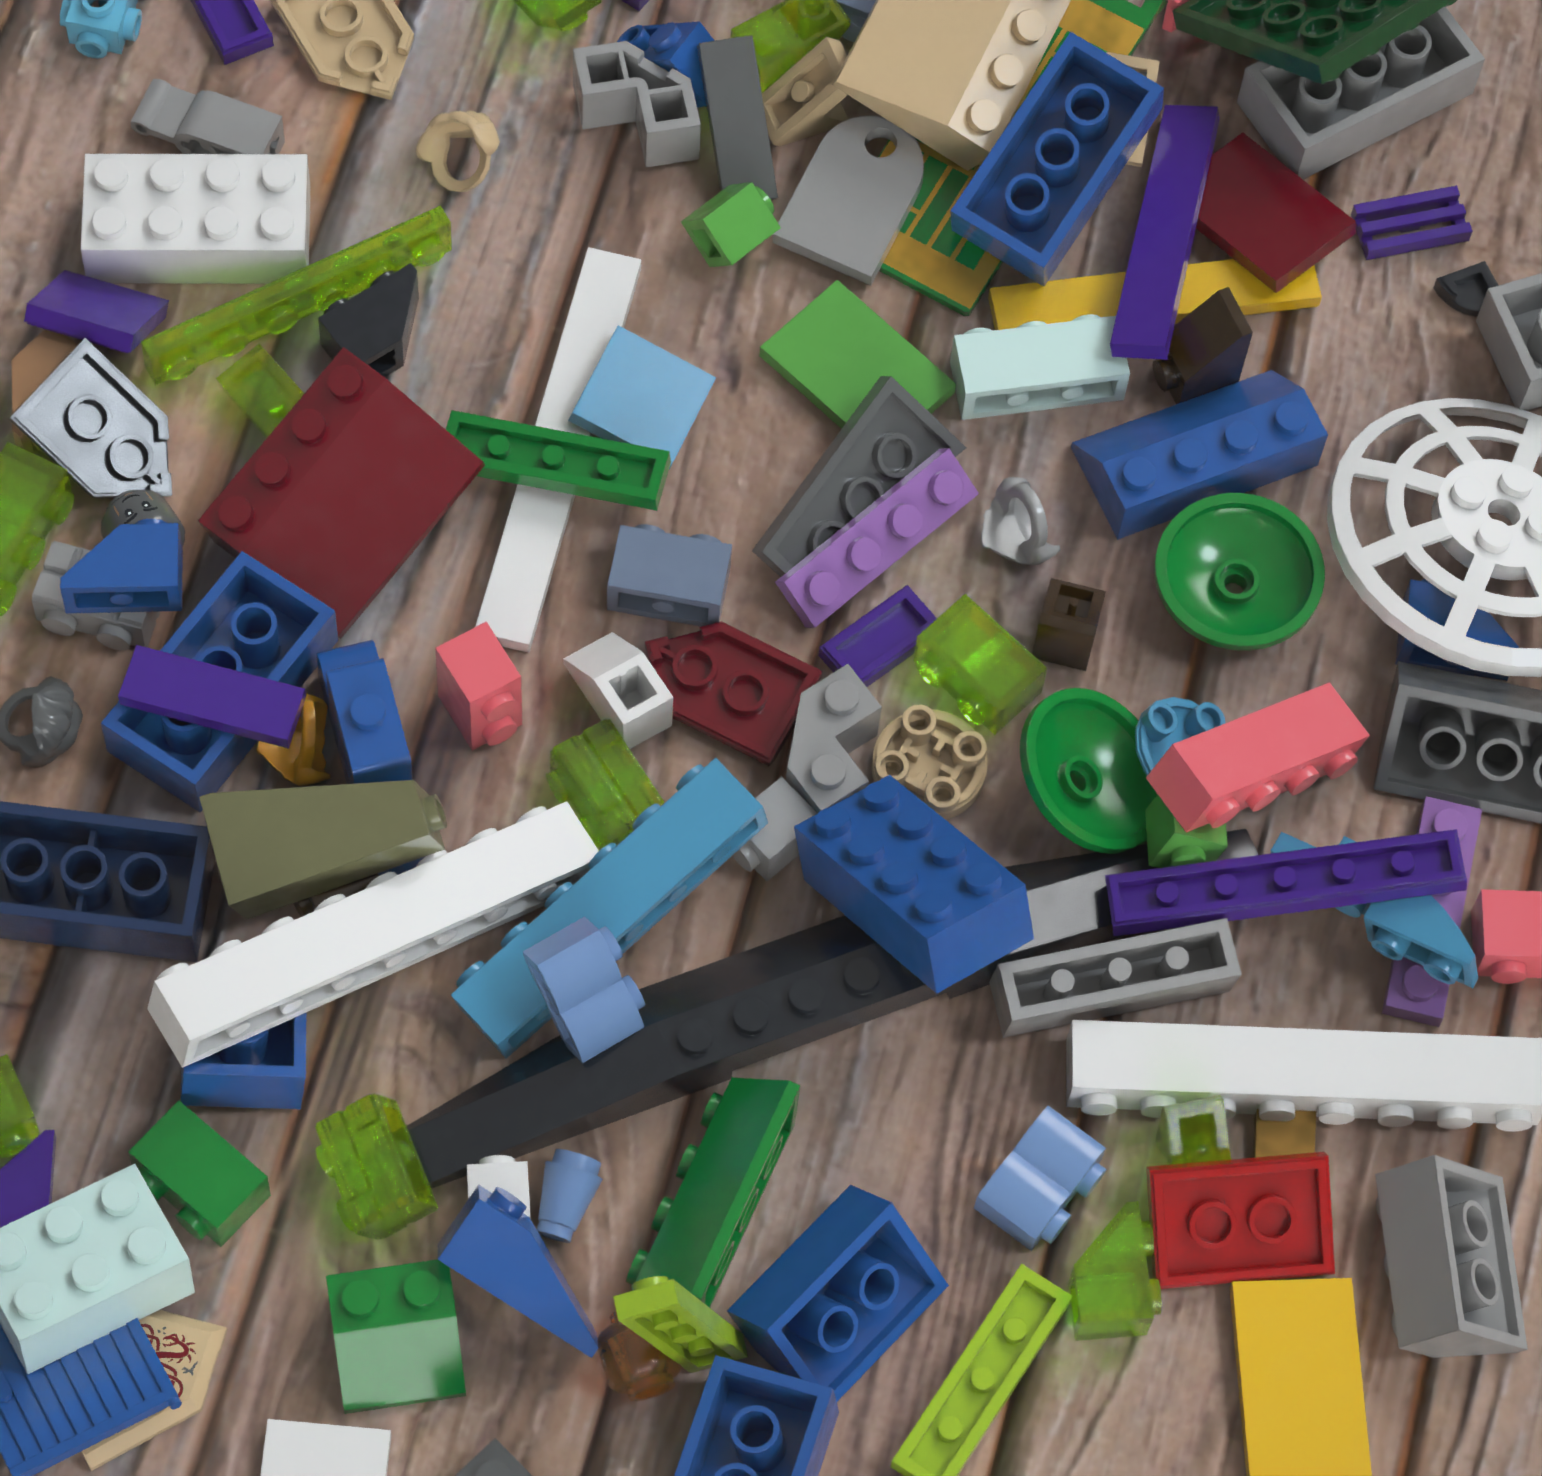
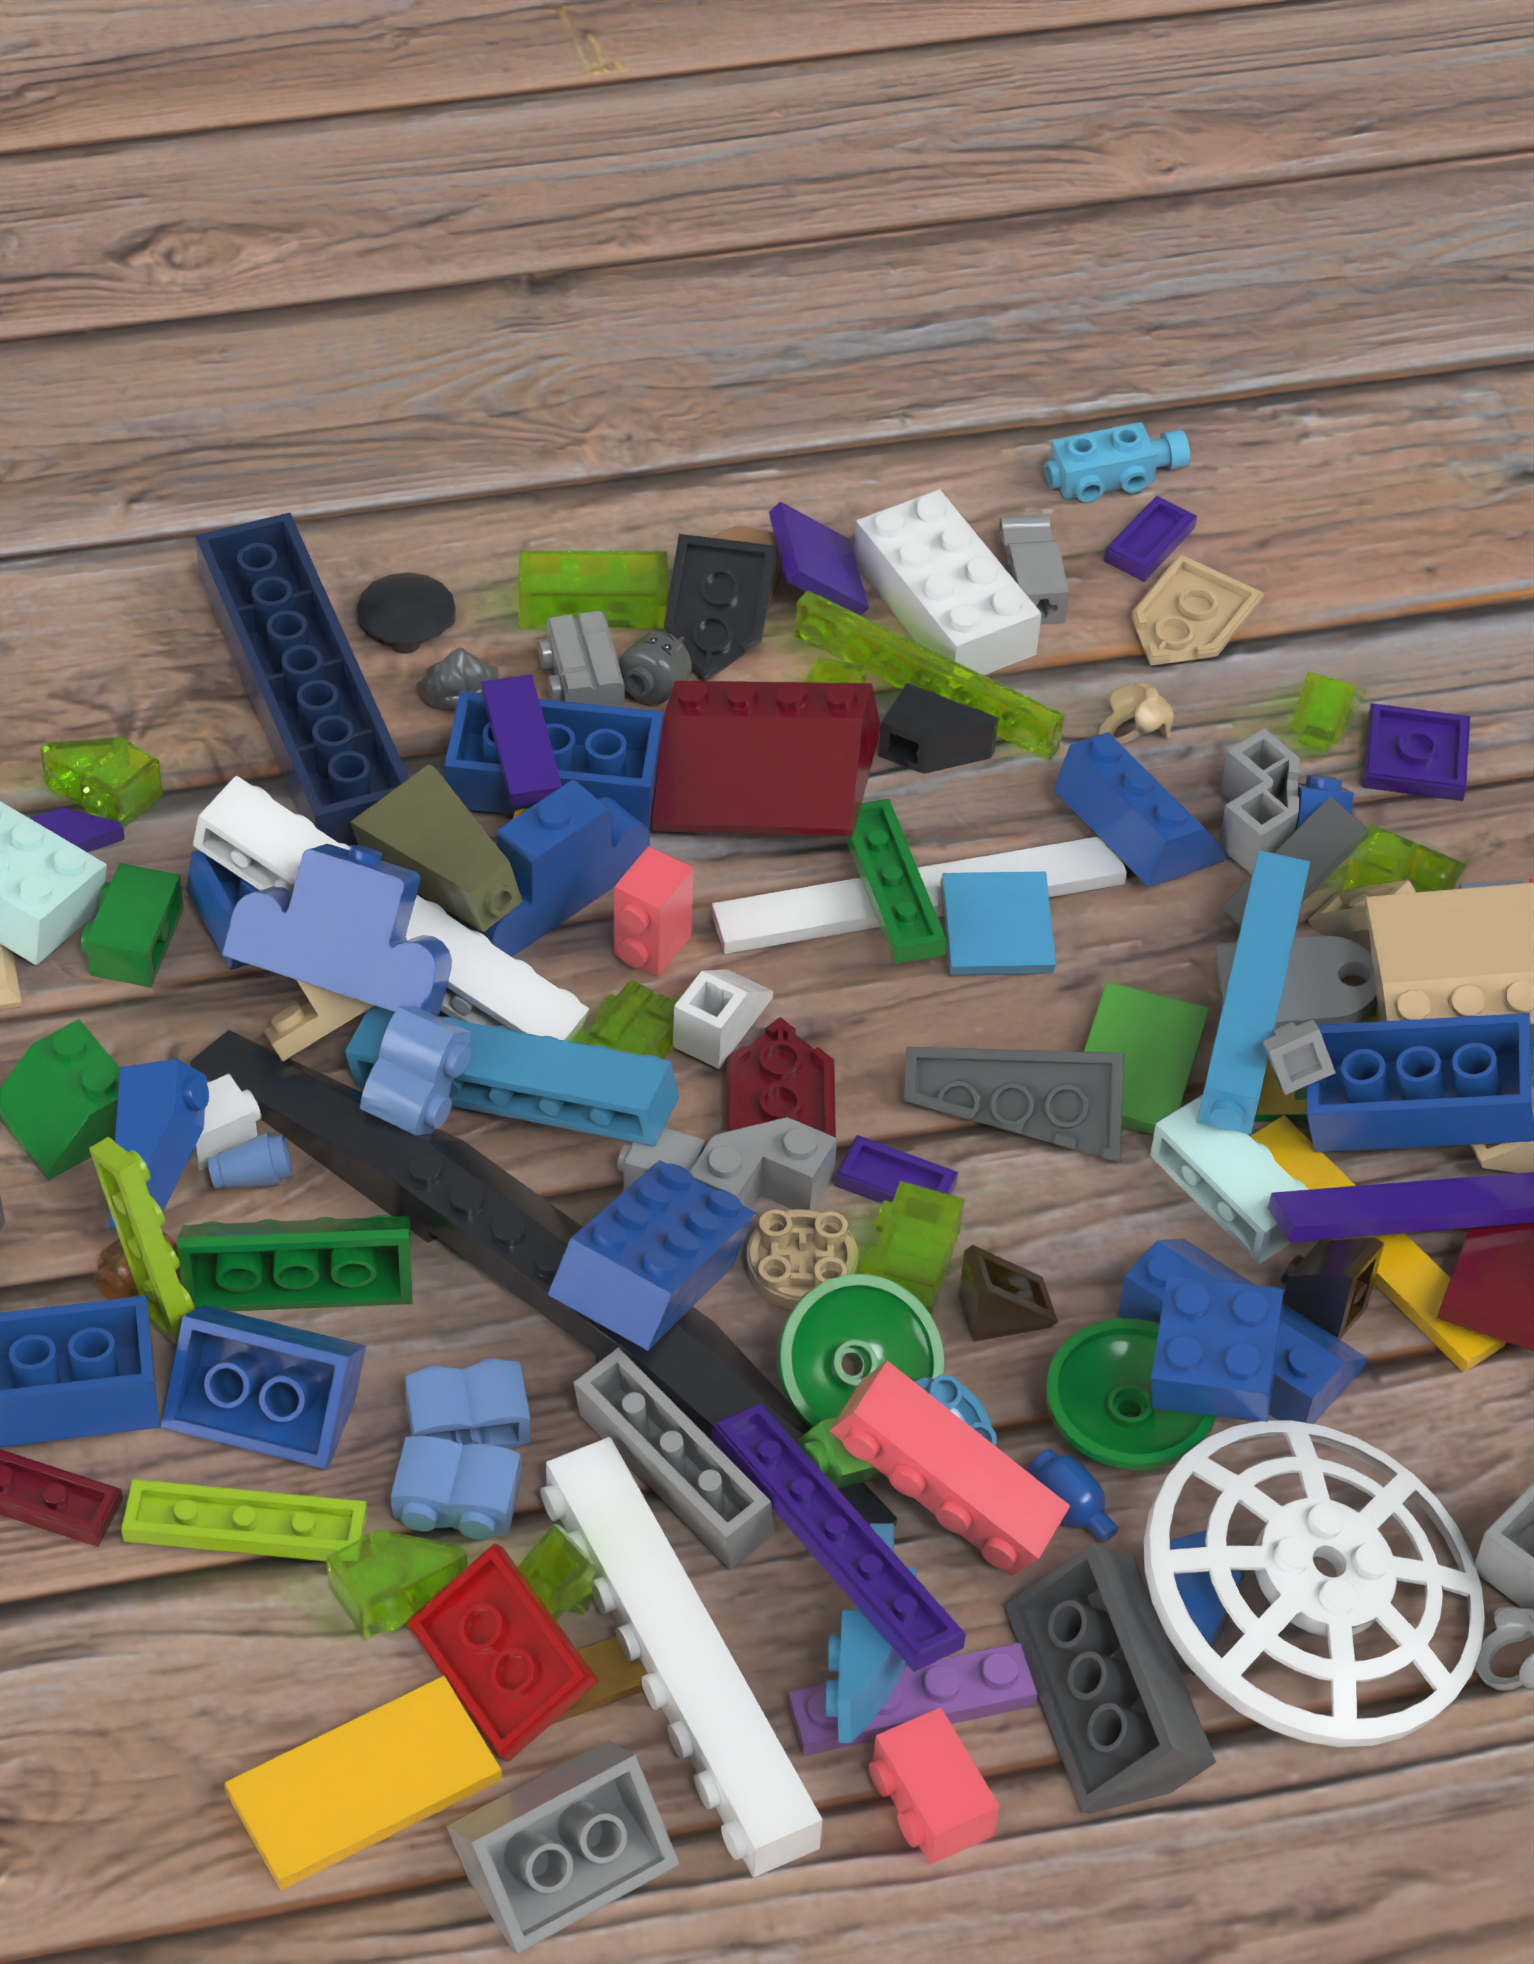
camera: 65 degrees right, 15 degrees down
blue slope [60,519,183,614] -> none
clear neon green brick [315,1093,438,1240] -> none
sand blue brick [607,524,732,627] -> none
bright green brick [681,182,781,267] -> none
medium lavender plate [775,448,979,628] -> none
light grey piece [981,477,1061,565] -> none
none -> brick [222,844,452,1015]
none -> tan slope [264,980,375,1062]
none -> medium blue brick [405,1358,530,1449]
none -> blue plant [1026,1449,1119,1543]
none -> blue slope [1053,732,1227,887]
none -> blue brick [1151,1274,1284,1422]
none -> dark azure brick [1197,850,1310,1134]
none -> light grey tile [1262,1019,1335,1095]

